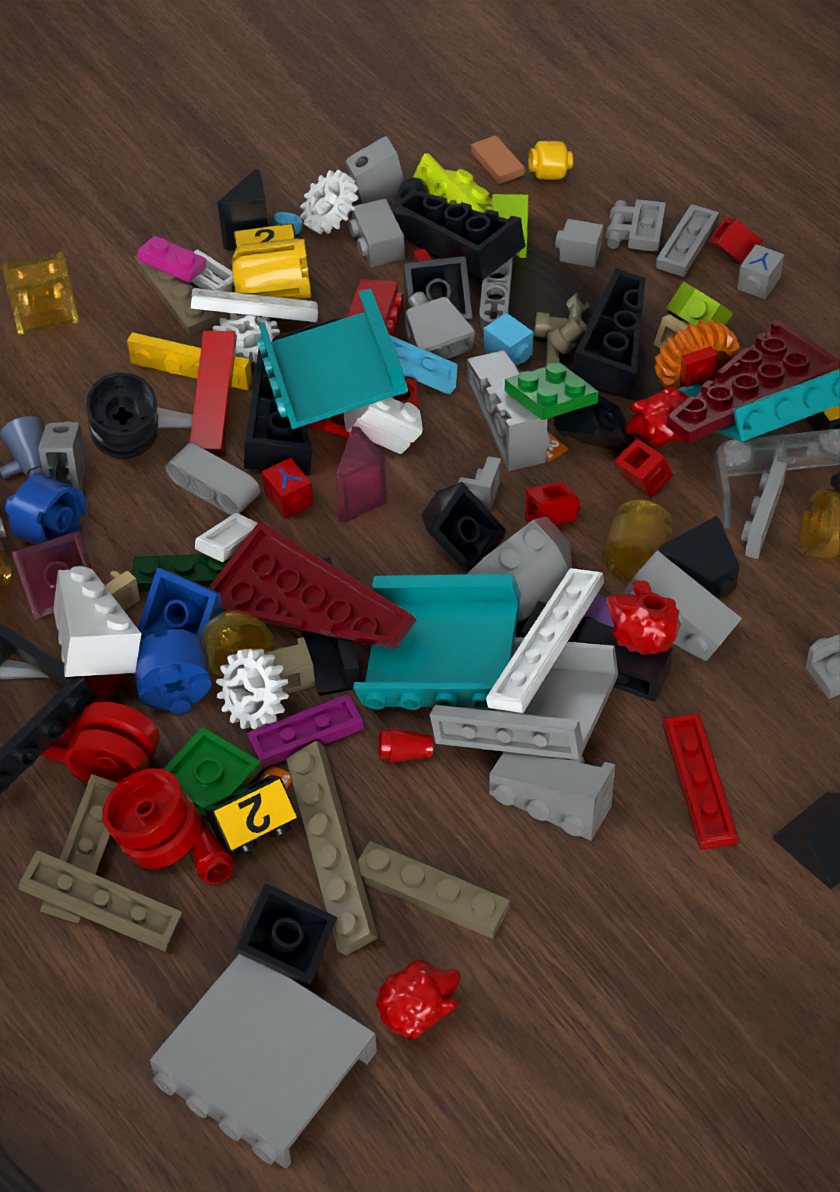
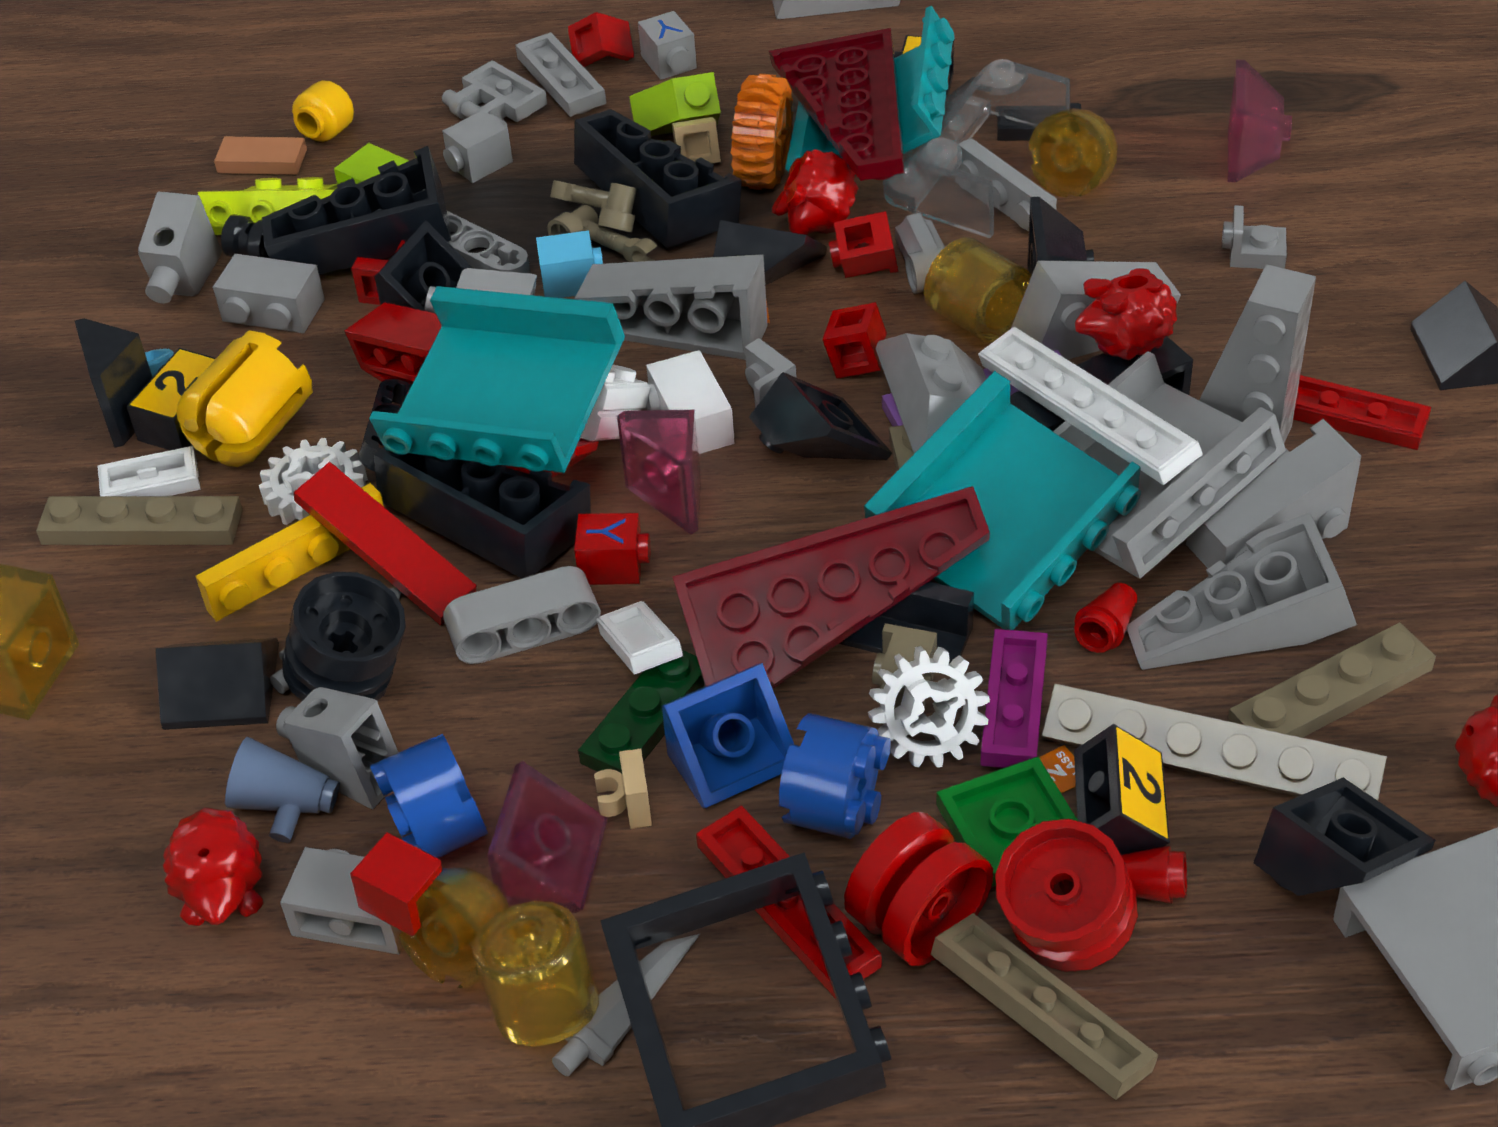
camera: 55 degrees left, 5 degrees down
dark tan plate [18,850,182,952] -> none
white wedge [53,566,141,677] -> none
dark pink plate [137,236,207,283] -> none
white tile [191,288,318,322] -> none
clear yellow cylinder [200,610,274,679] -> none
white gear [300,170,358,234] -> none
green plate [504,363,599,420] -> none
red plate [680,346,717,387] -> none
none -> black slope [156,638,279,730]
none -> white brick [646,350,735,459]
none -> light grey piece [895,213,960,294]
none -> light grey wedge [1127,513,1357,670]
none -> light grey wedge [1199,264,1316,463]

